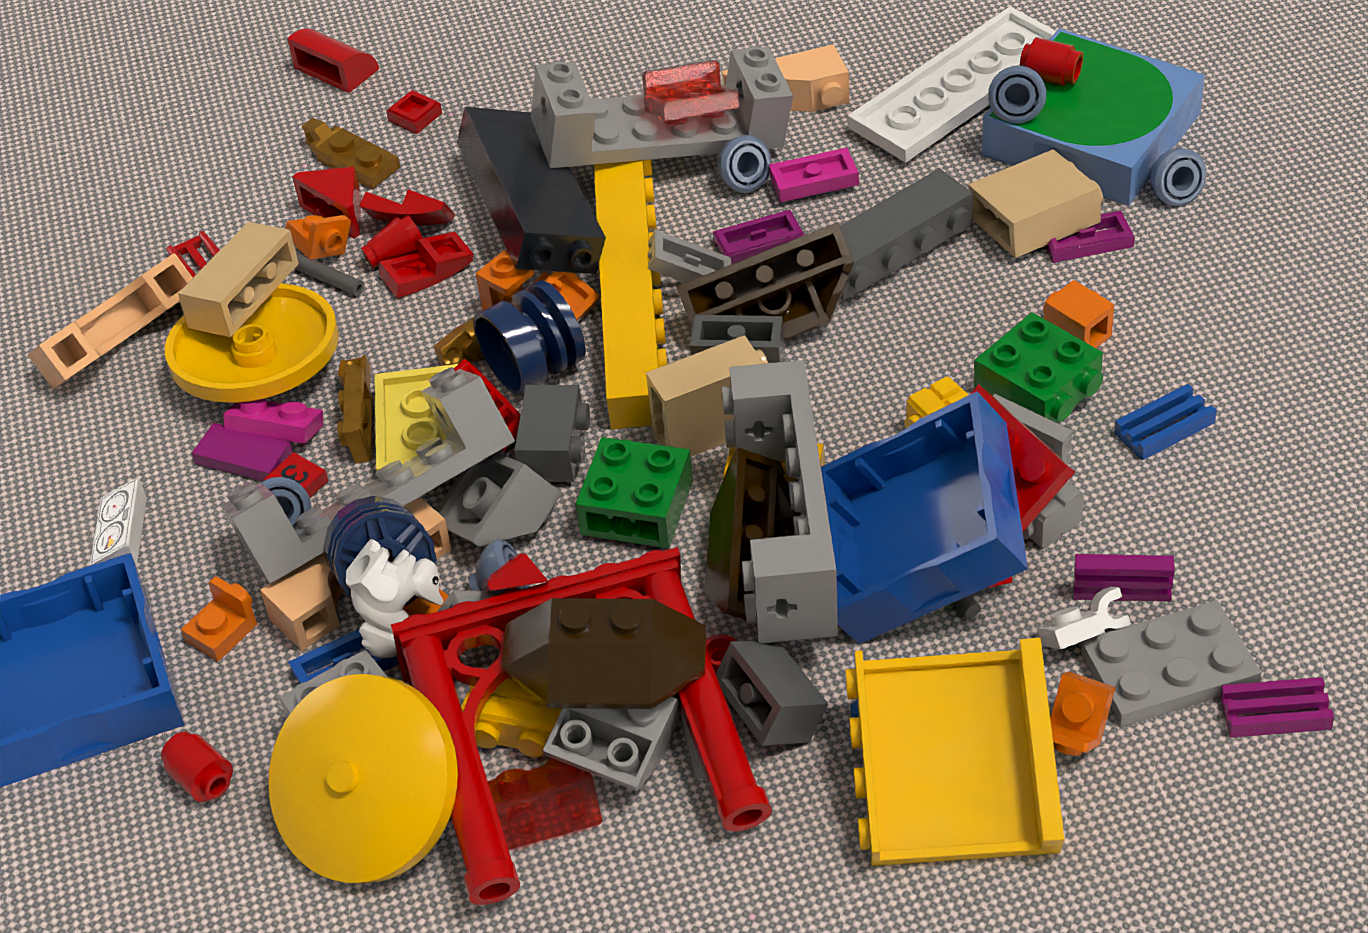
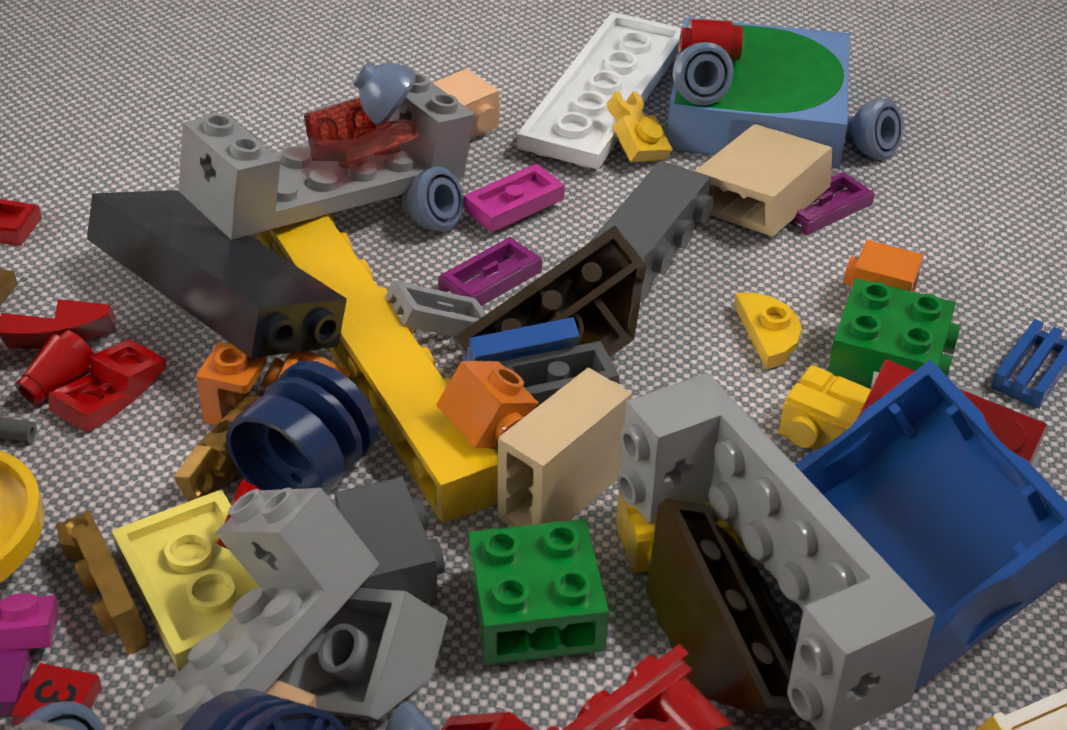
camera: 30 degrees left, 5 degrees down
none -> sand blue brick [352,61,416,125]
none -> orange brick [436,361,539,448]
none -> blue tile [464,317,580,362]
none -> yellow plate [607,91,673,162]
none -> yellow plate [734,292,802,370]

